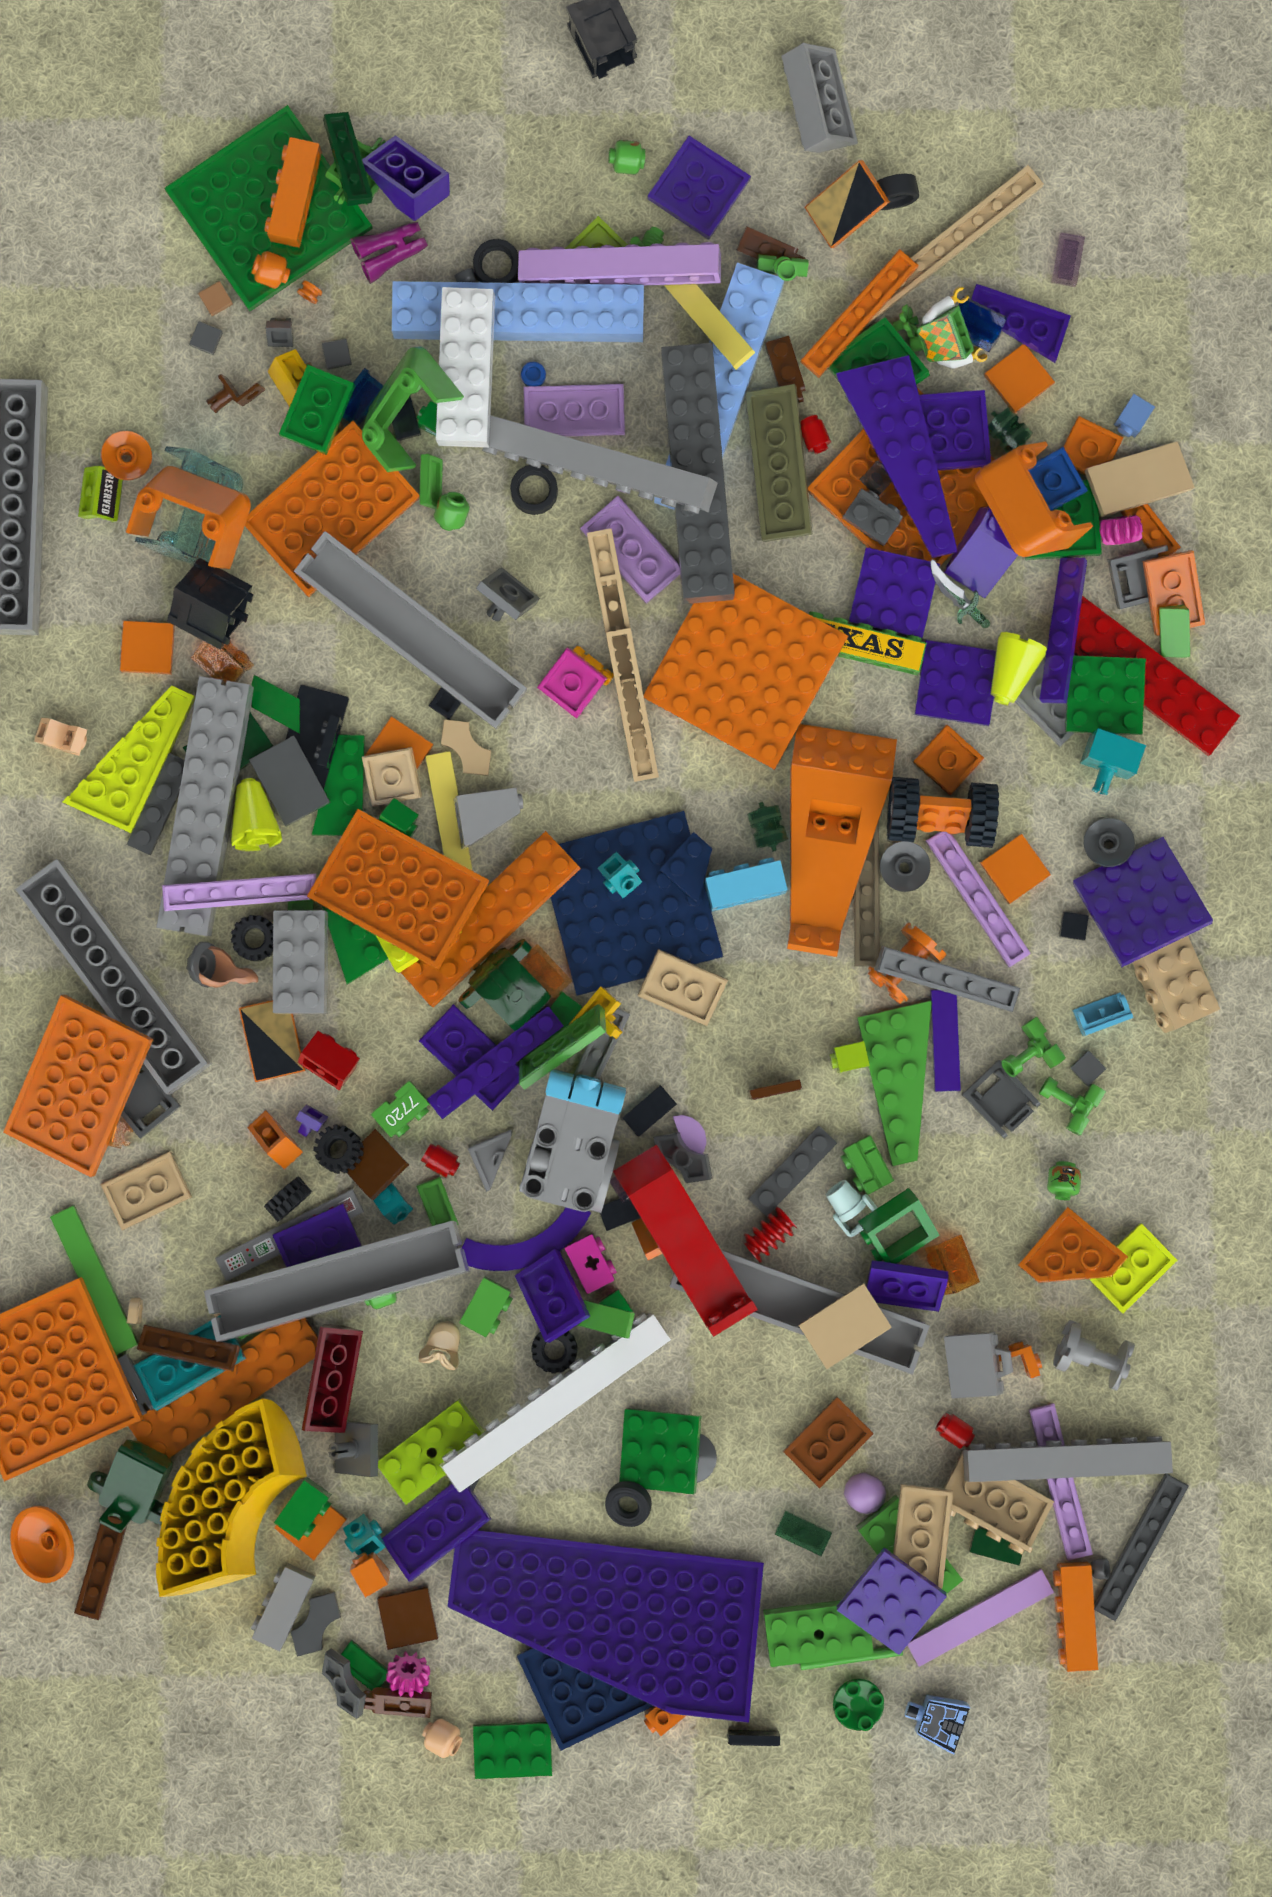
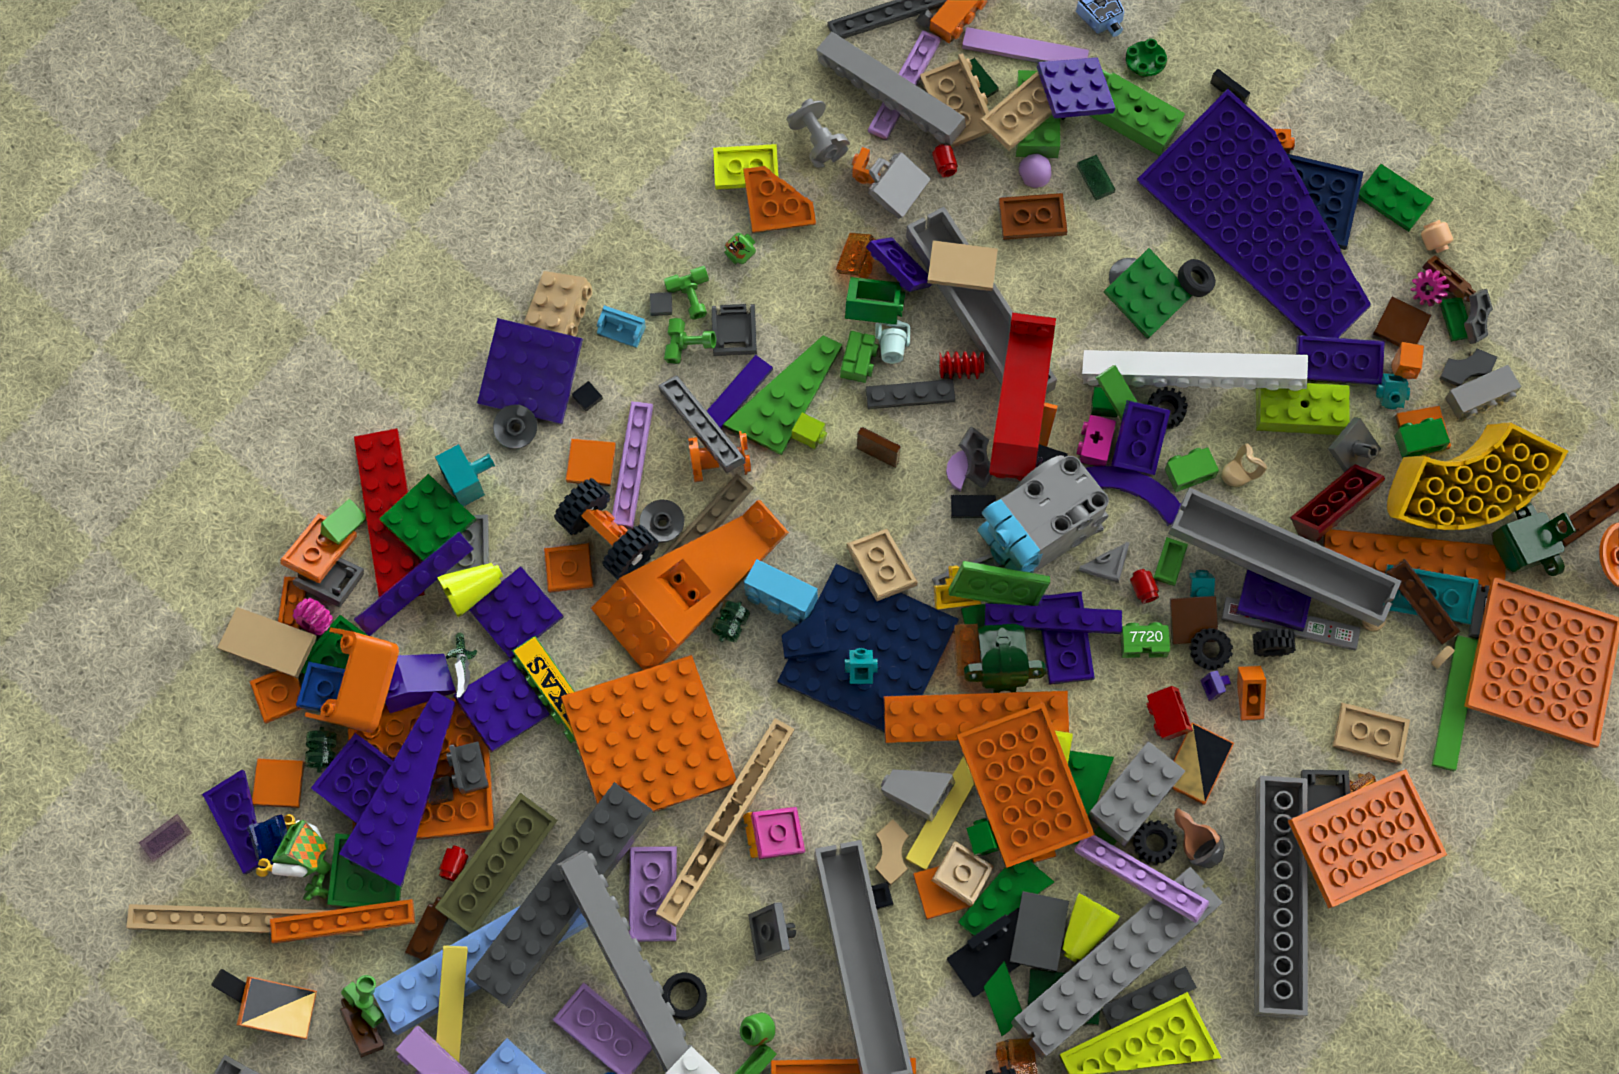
camera: 135 degrees left, 15 degrees down
medium blue brick [1114,394,1155,438] -> none

